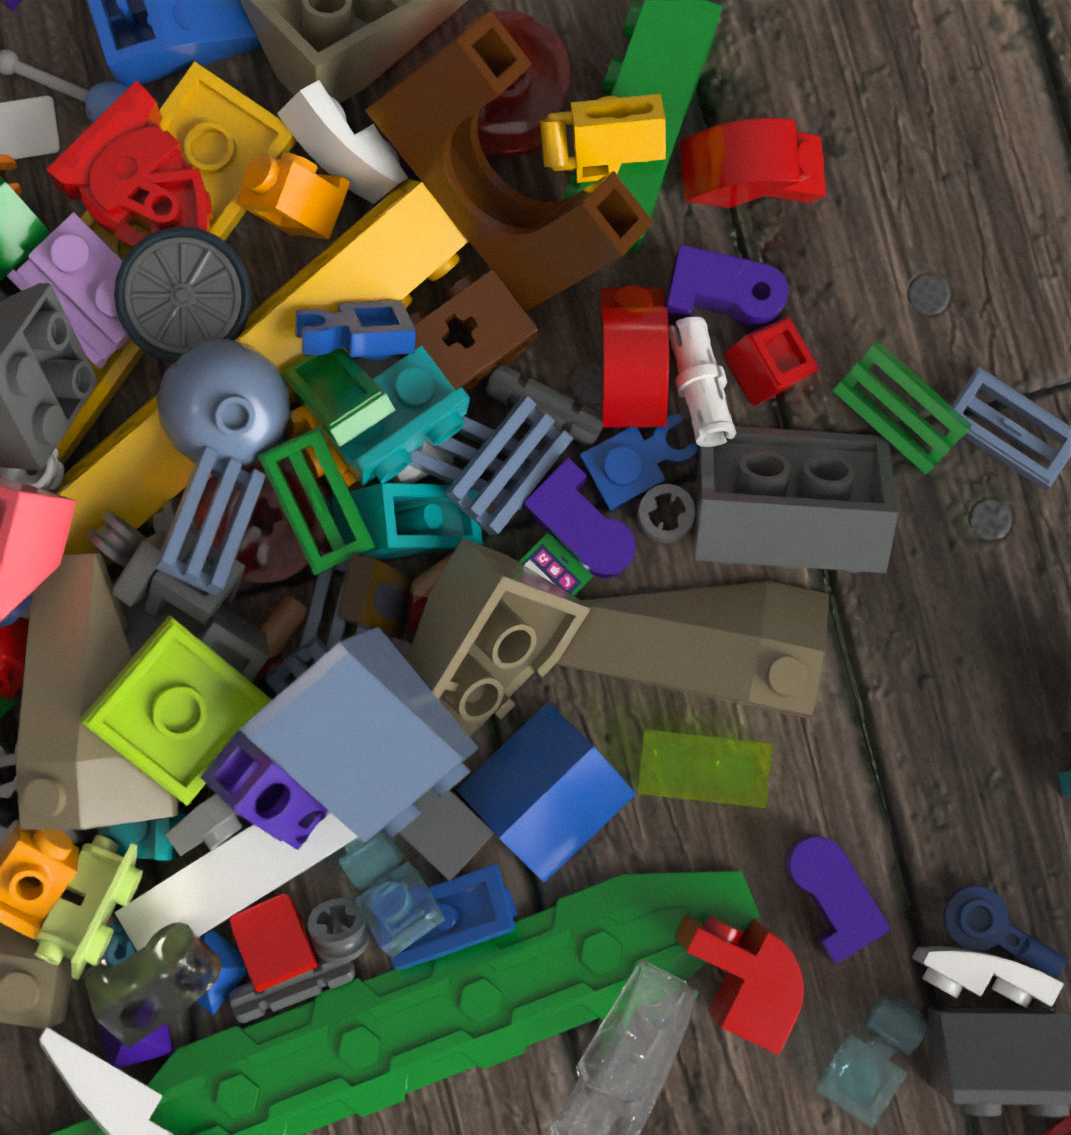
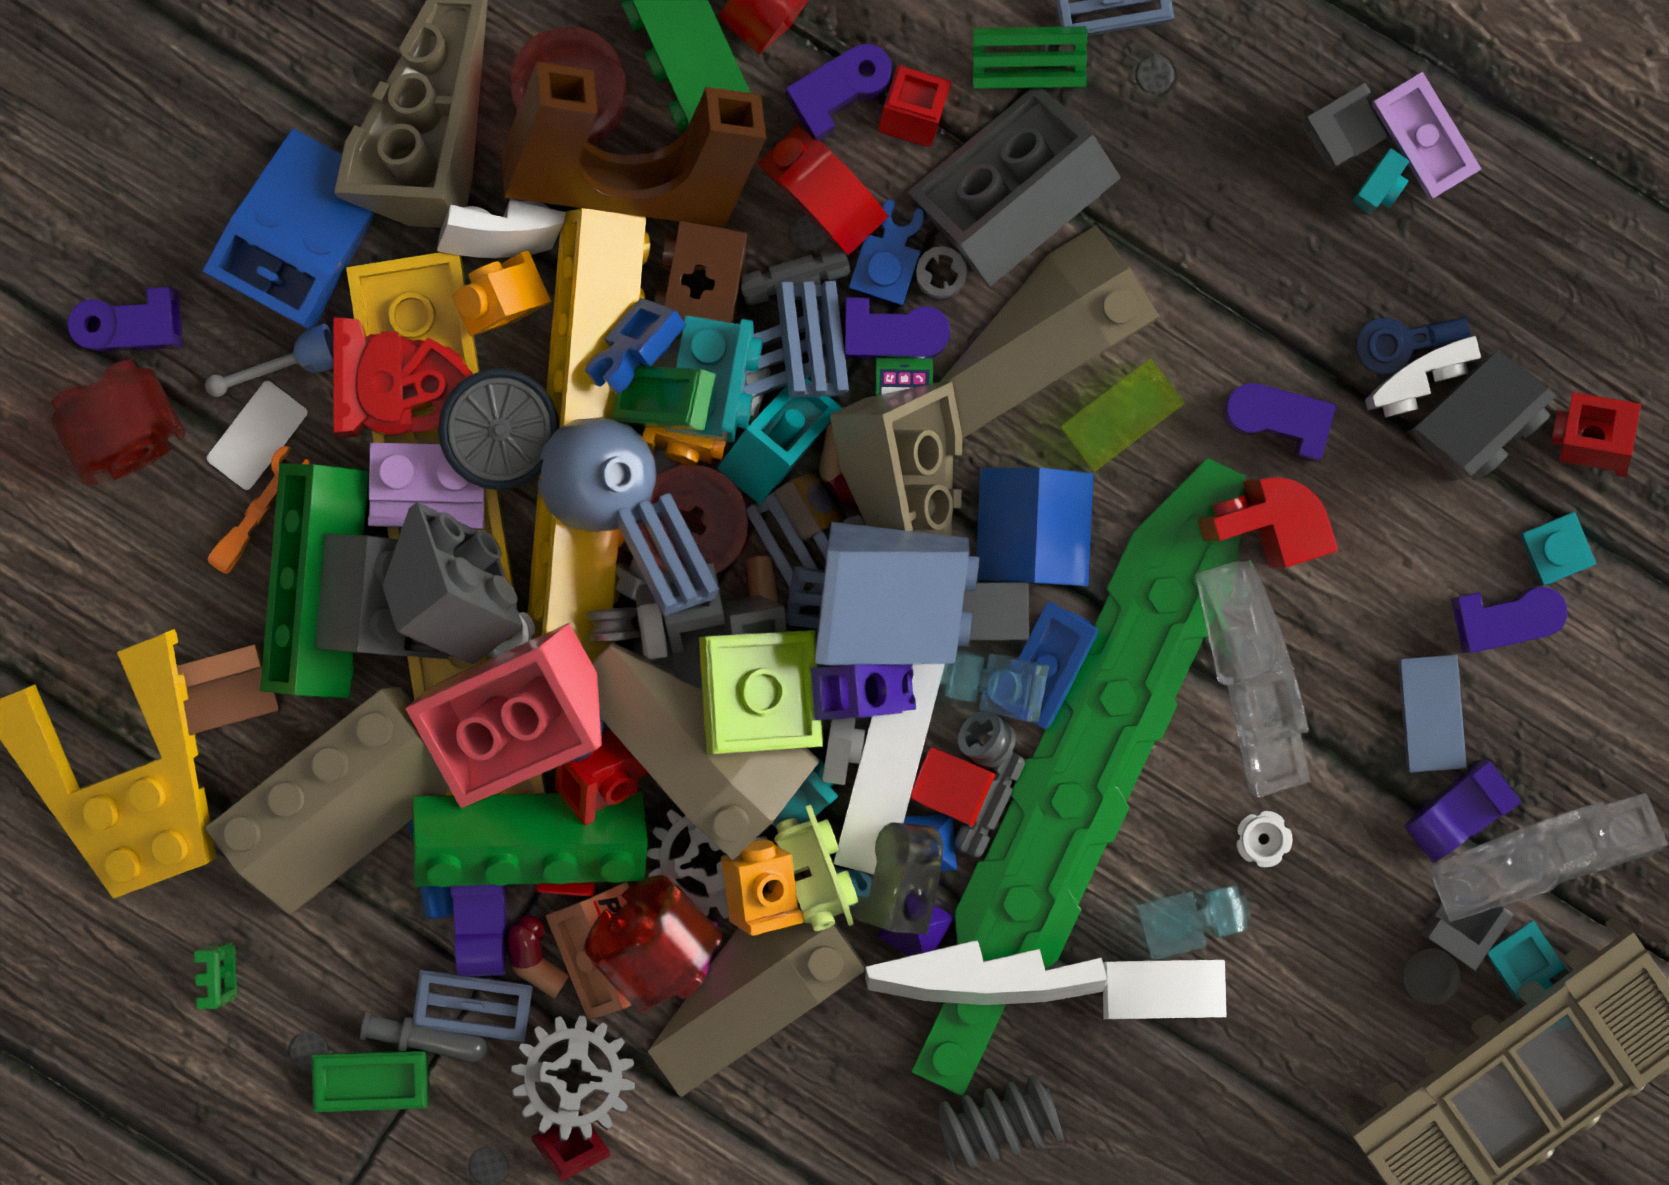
camera: 40 degrees left, 5 degrees up
green tile [258,427,376,575] -> none
yellow piece [540,94,666,183] -> none
white pin [668,316,736,447] -> none
clear light blue plate [815,993,929,1128] -> none

